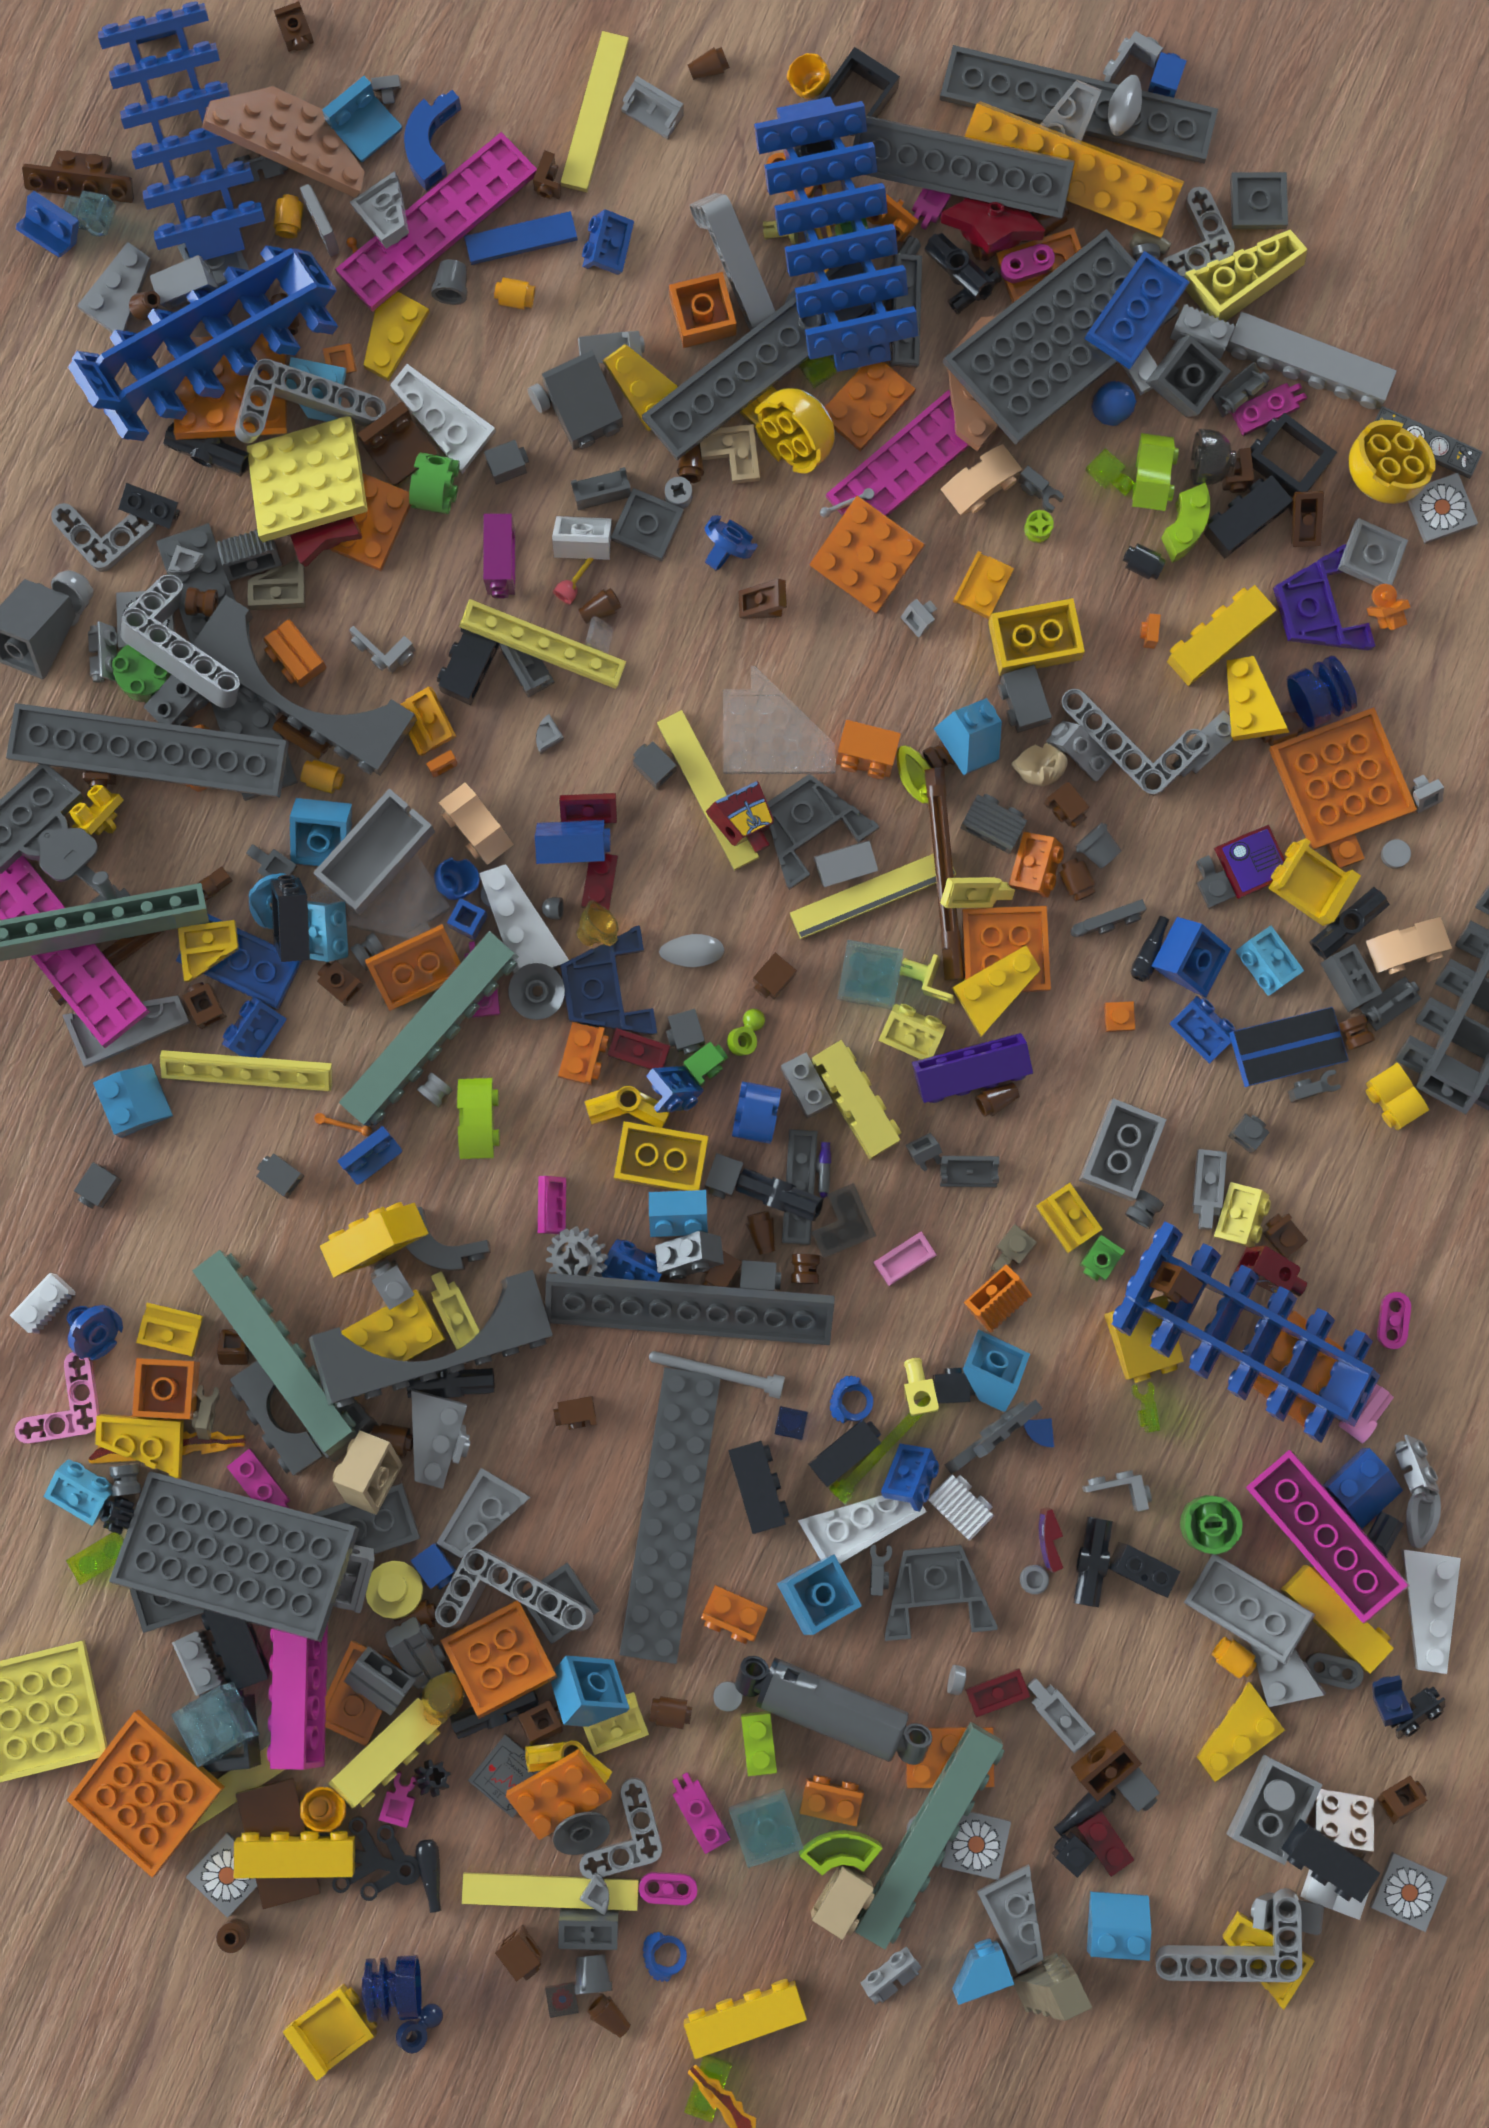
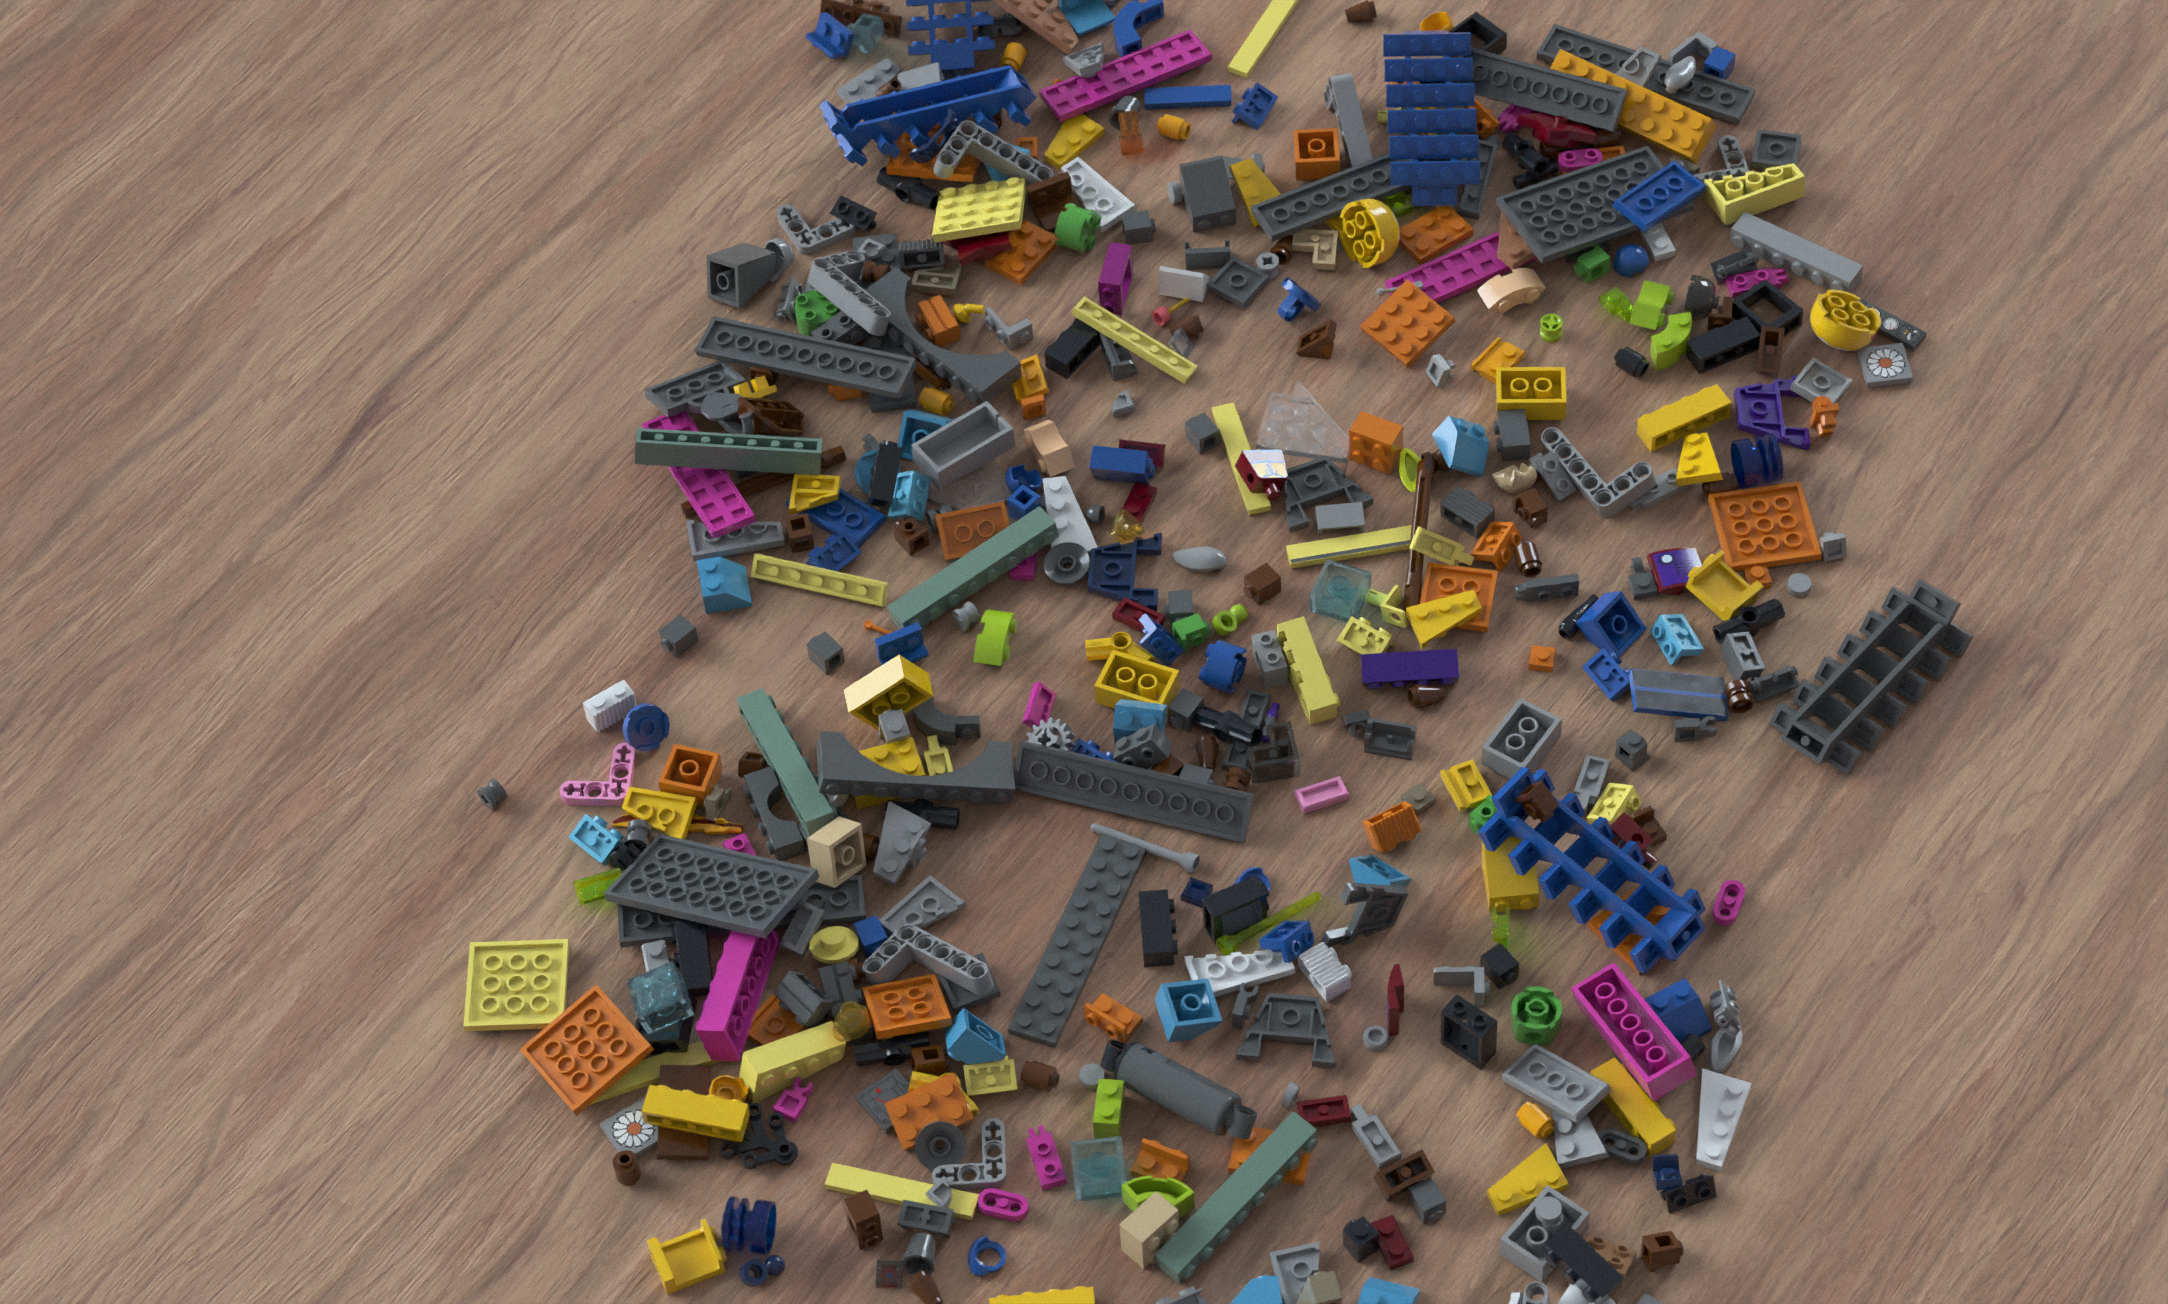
camera: 20 degrees right, 30 degrees down
yellow plate [136,1303,204,1357] -> none
light grey tile [300,184,340,257] -> none
black gear [413,1759,451,1797] -> none
black piece [415,1839,441,1913] -> none
reddish brown bracket [533,150,561,199] -> none
reddish brown brick [553,1396,598,1430] -> none
orange bracket [558,1022,609,1085] -> none
light grey hinge [622,76,684,139] -> none
light yellow bracket [904,1358,939,1416] -> none
black brick [933,1368,975,1404] -> none
tile [941,1812,1011,1880] -> none
dark grey plate [1018,466,1064,513] -> none
blue tile [1023,1418,1054,1447] -> none
black piece [1054,1789,1116,1836] -> none
black piece [1073,1517,1113,1608] -> none
dark grey piece [1075,823,1122,869] -> none
orange plate [1140,613,1161,649] -> none
dark grey brick [1146,335,1231,417] -> none
light grey brick [1170,304,1235,359] -> none
bright pink piece [1338,1384,1394,1443] -> none
yellow brick [1365,1062,1429,1130] -> none
light nougat brick [1366,917,1452,975] -> none
none -> reddish brown wedge [737,397,804,436]
none -> dark blue piece [909,108,958,163]
none -> yellow plate [953,303,985,323]
none -> clear orange piece [1118,110,1144,155]
none -> black brick [1480,943,1519,989]
none -> bright green brick [1574,244,1610,284]

